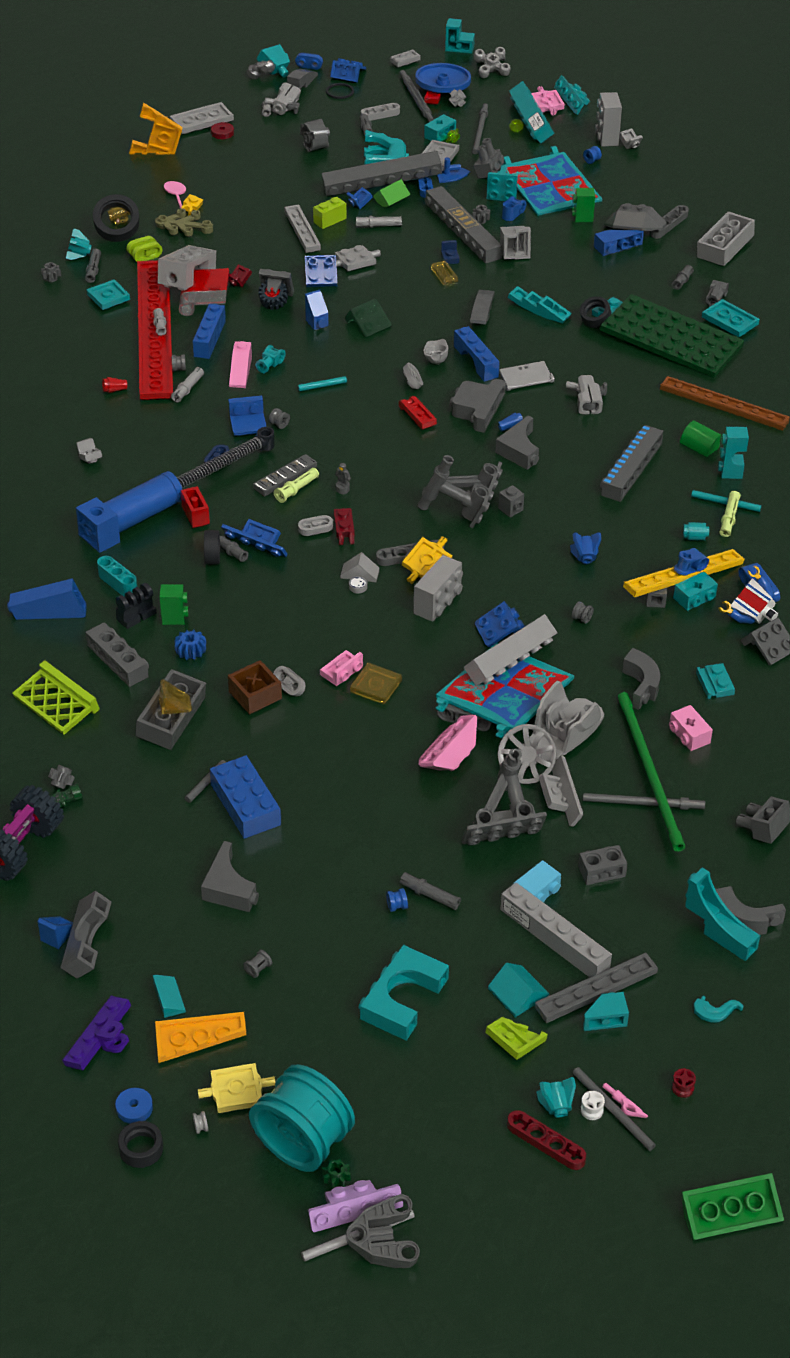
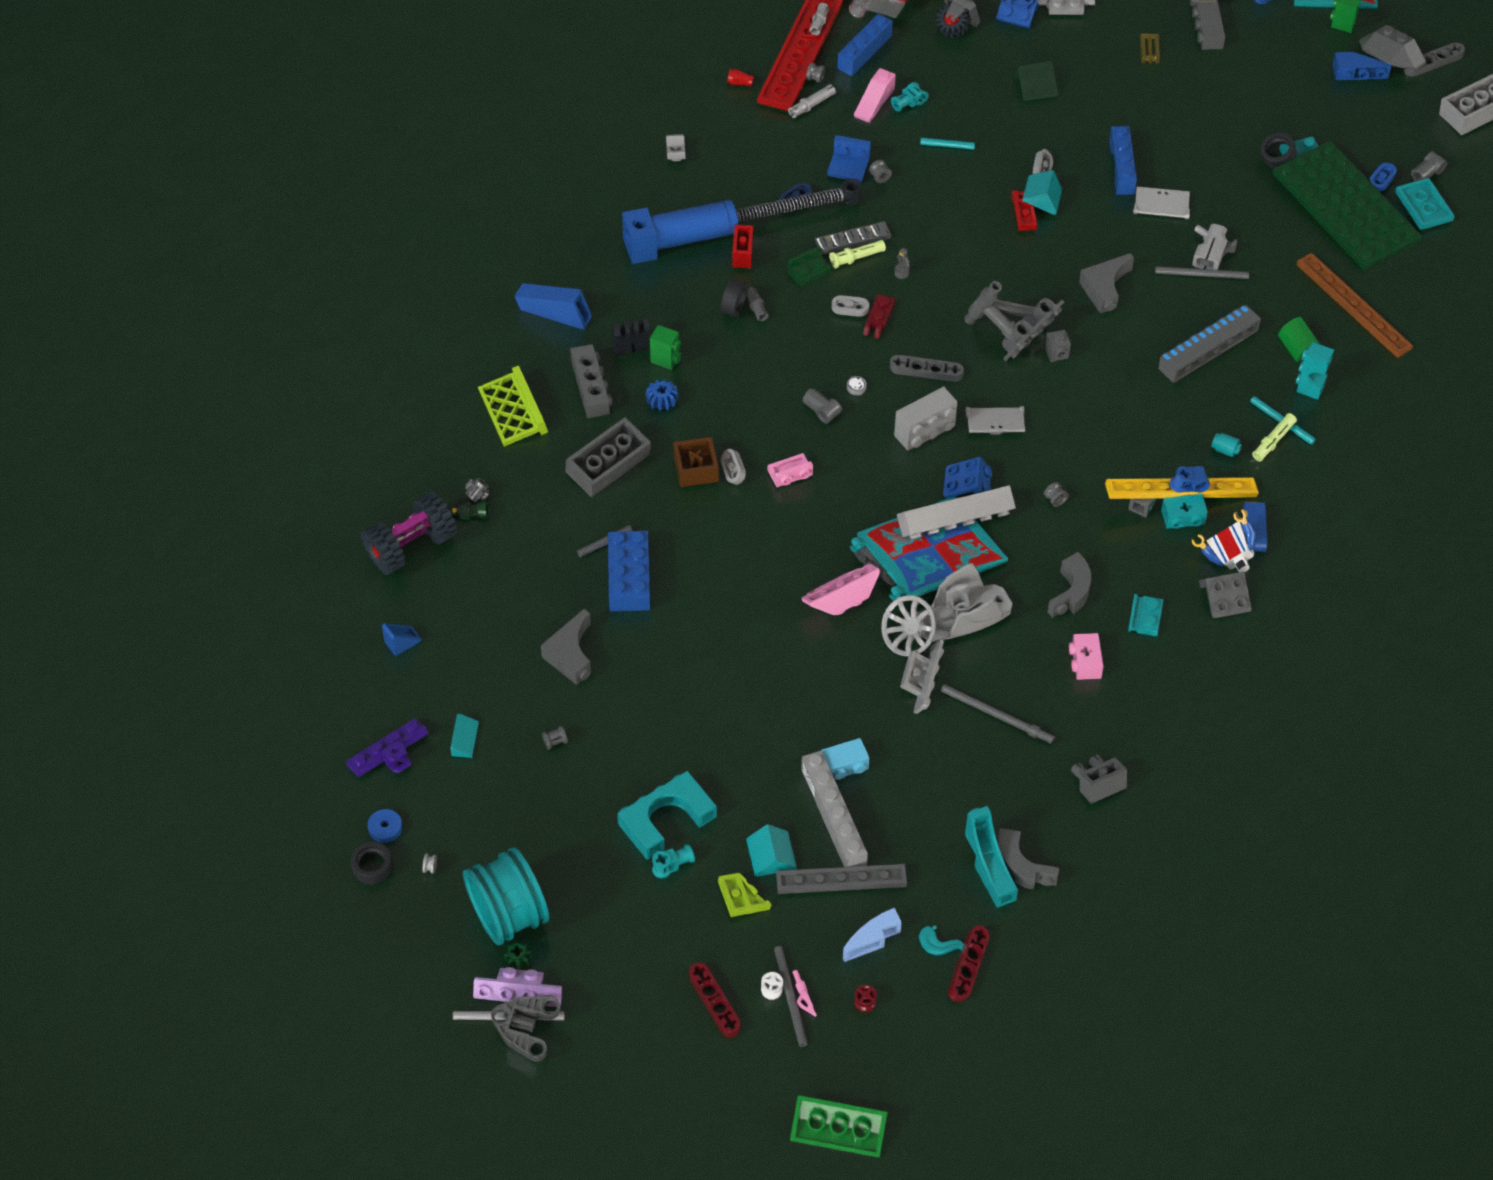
camera: 25 degrees right, 10 degrees up
dark grey arch [61,891,111,978] -> none
teal beam [97,556,137,597] -> none
light orange wing [155,1012,246,1063] -> none
clear yellow slope [159,679,192,714] -> none
light yellow plate [198,1063,276,1113] -> none
blue bracket [221,519,288,557] -> none
blue slope [305,290,328,330] -> none
light grey slope [341,552,379,582] -> none
clear yellow tile [350,663,402,704] -> none
blue wheel [386,888,408,912] -> none
dark grey pin [400,872,461,910] -> none
yellow plate [402,536,452,584] -> none
light grey piece [424,339,448,365] -> none
dark blue bracket [441,240,460,265] -> none
dark grey brick [449,379,506,433] -> none
dark grey plate [462,748,547,845] -> none
dark grey slope [470,290,495,324] -> none
blue cone [498,413,523,431] -> none
light grey plate [500,226,531,259] -> none
teal slope [508,286,572,323] -> none
teal brick [536,1077,576,1118] -> none
blue brick [570,532,601,564] -> none
dark grey brick [578,845,627,885] -> none
teal slope [583,992,629,1031] -> none
green piece [618,692,685,852] -> none
dark grey pin [672,265,694,289] -> none
none -> teal connector [652,844,695,878]
none -> dark green bracket [788,246,832,287]
none -> dark grey piece [803,388,842,424]
none -> light blue slope [843,908,901,962]
none -> dark red beam [948,925,990,1003]
none -> light grey door [965,406,1025,434]
none -> teal slope [1022,170,1062,215]
none -> dark grey piece [1155,266,1249,279]
none -> blue plate [1369,163,1397,192]

